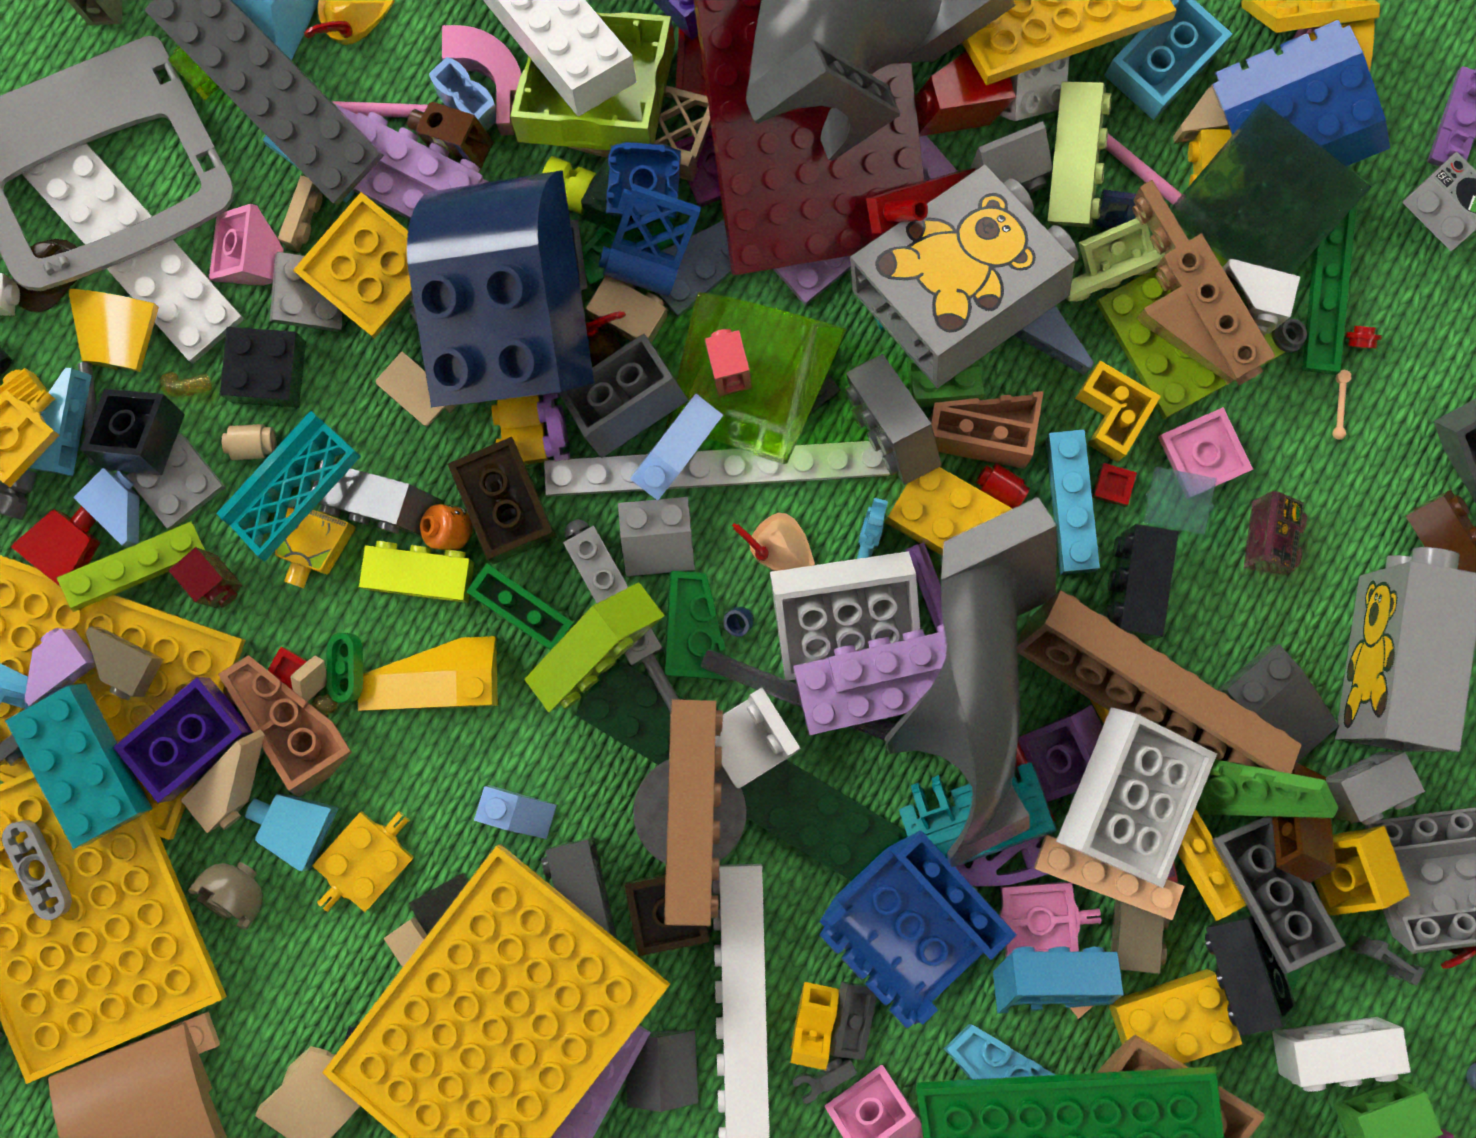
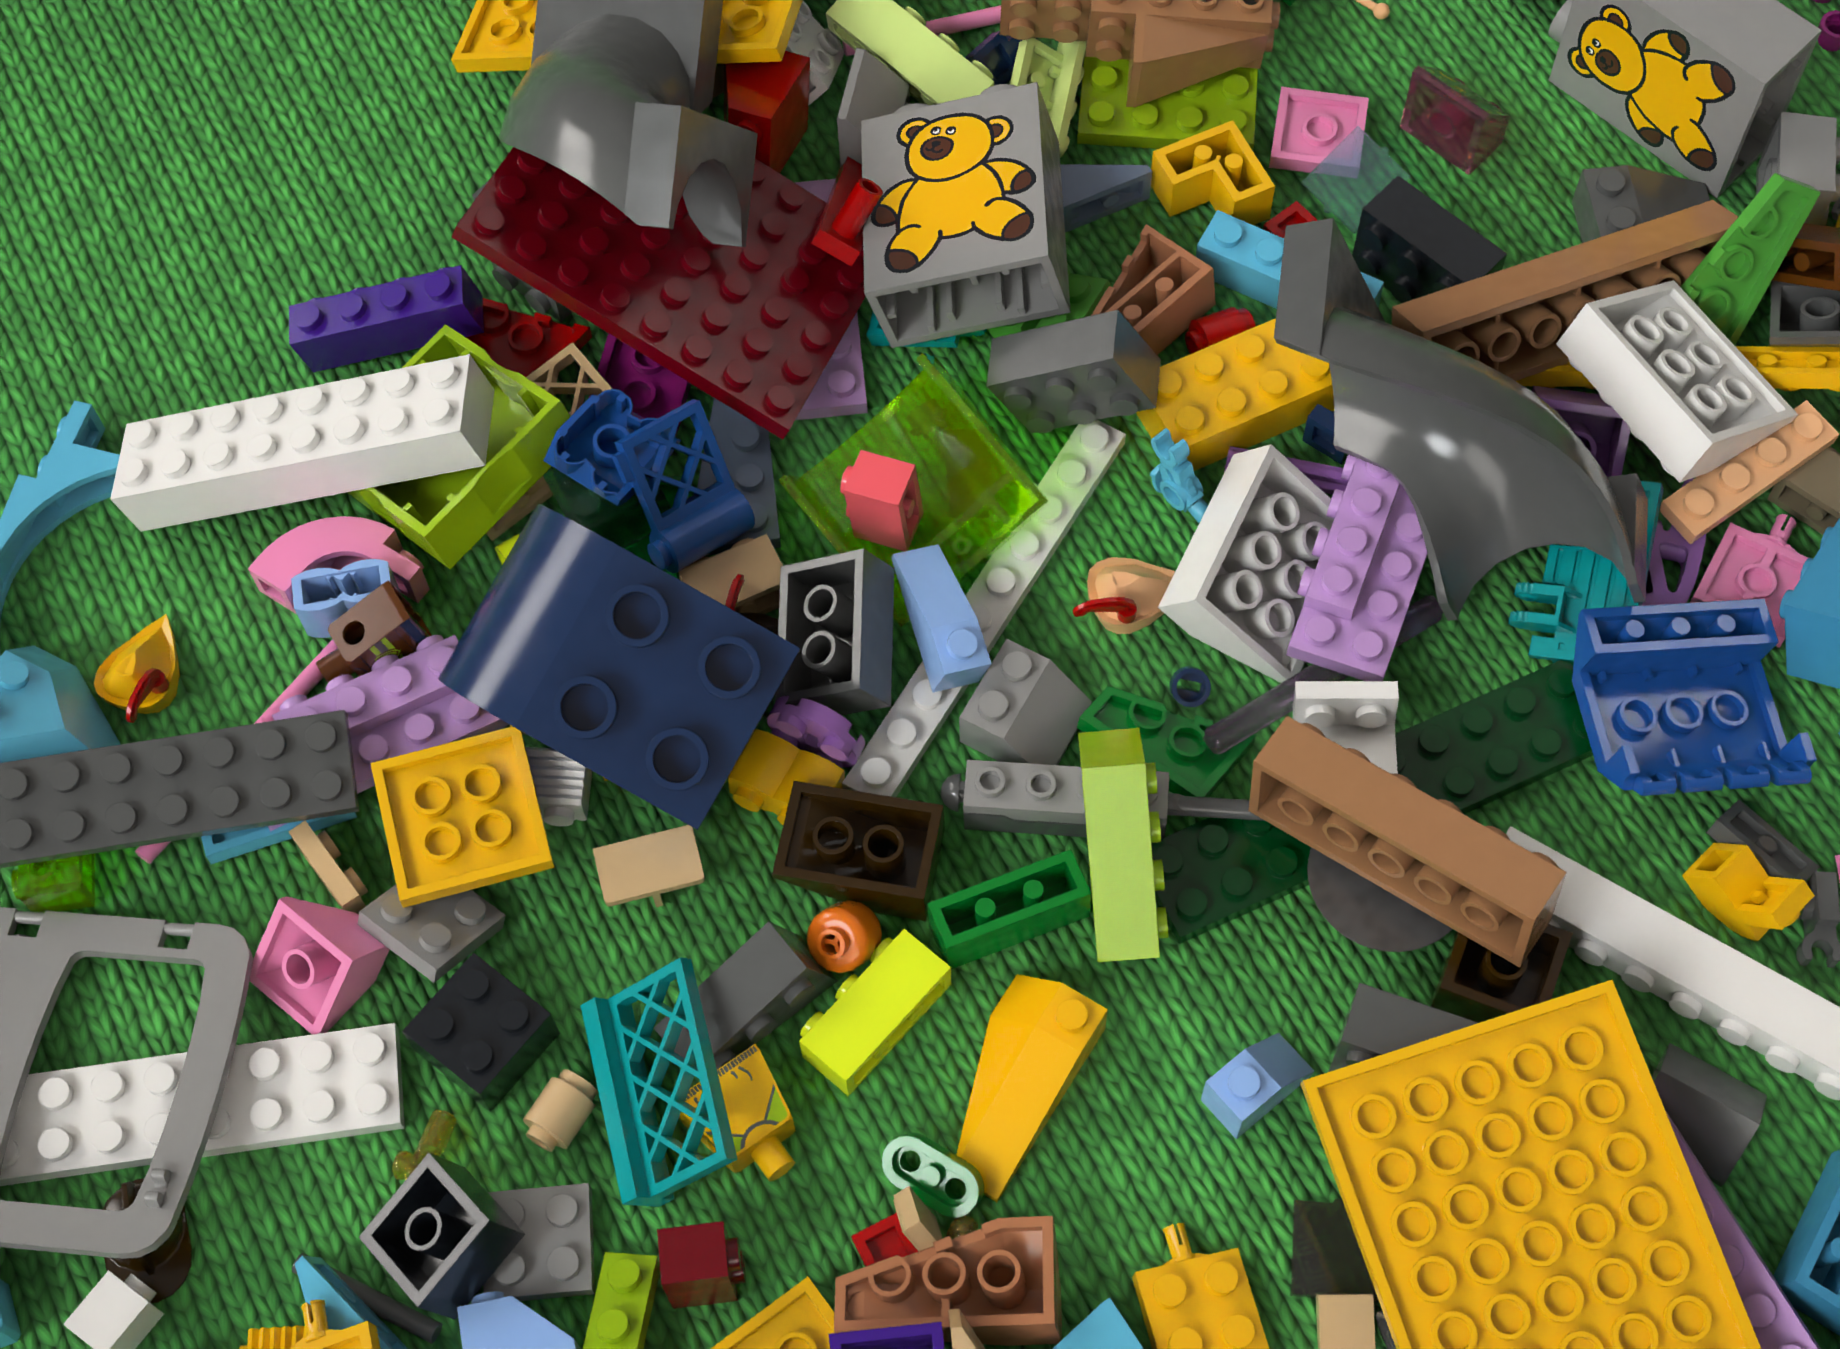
camera: 55 degrees left, 20 degrees down
yellow slope [69,289,159,372] -> none

